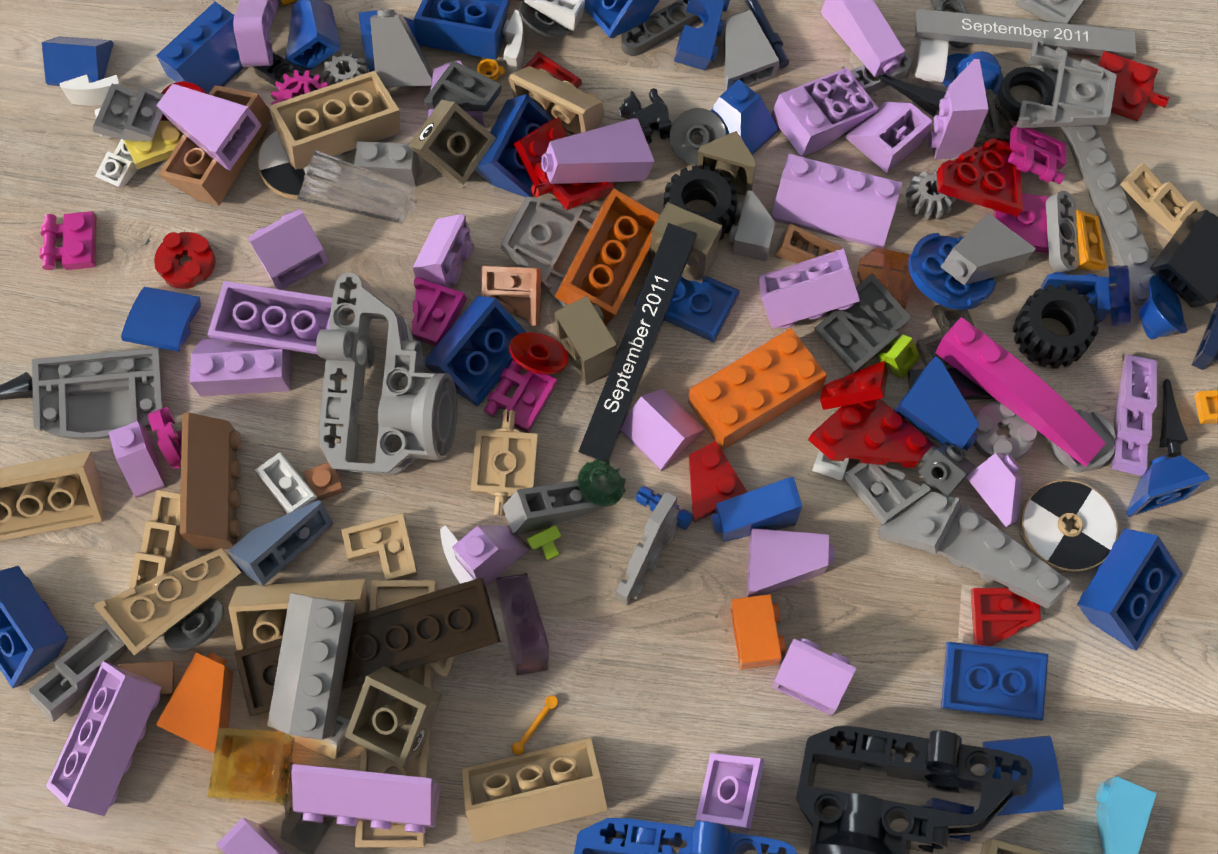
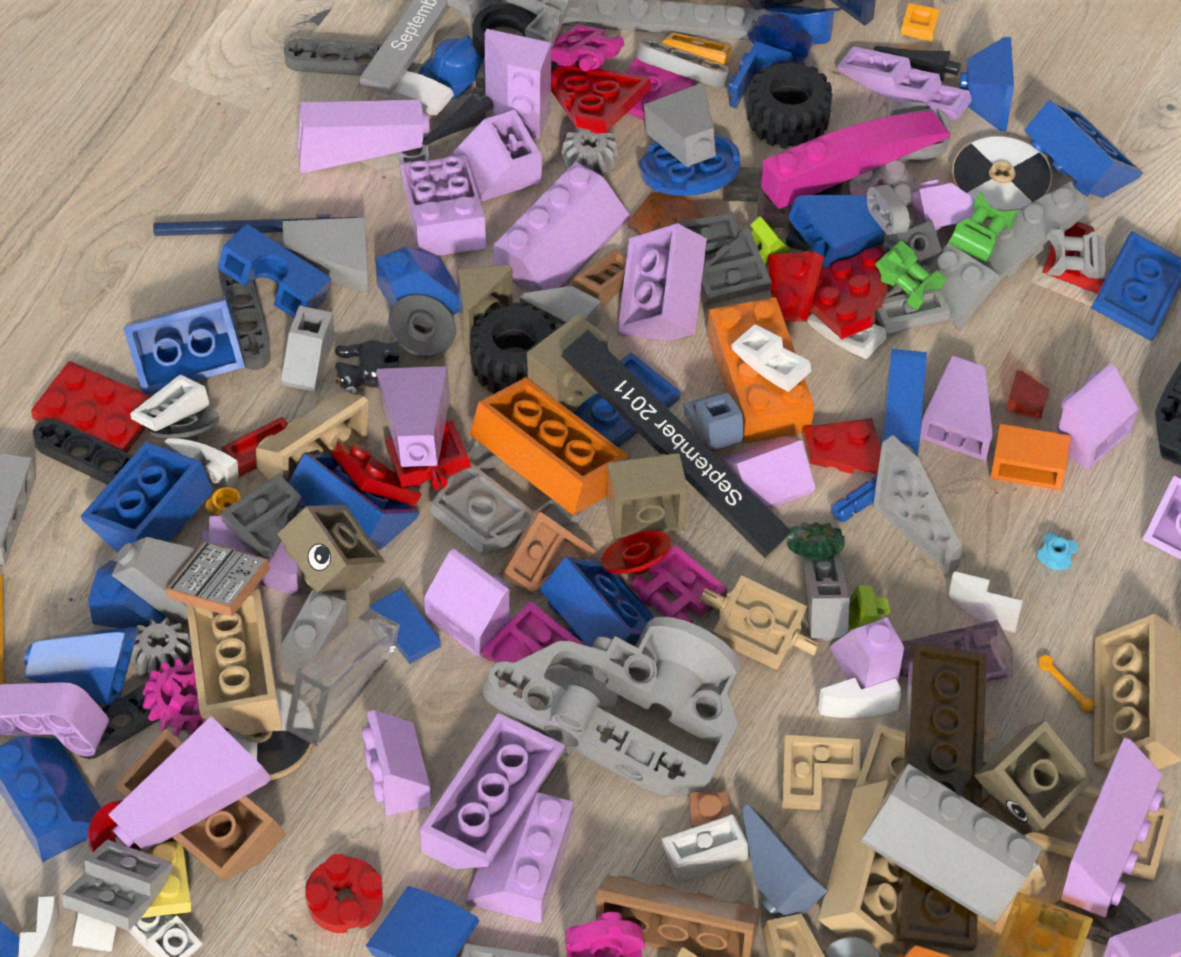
camera: 75 degrees left, 15 degrees down
none -> tile [166,541,270,617]
none -> light grey slope [281,306,335,392]
none -> blue tile [369,588,441,664]
none -> sand blue brick [683,392,743,451]
none -> white slope [732,324,811,392]
none -> light grey beam [866,185,910,235]
none -> bright green piece [875,240,947,310]
none -> white slope [948,571,1023,633]
none -> bright green piece [949,192,1017,263]
none -> clear red slope [1007,370,1049,419]
none -> medium azure plate [1037,533,1078,570]
none -> light grey piece [1046,229,1106,279]

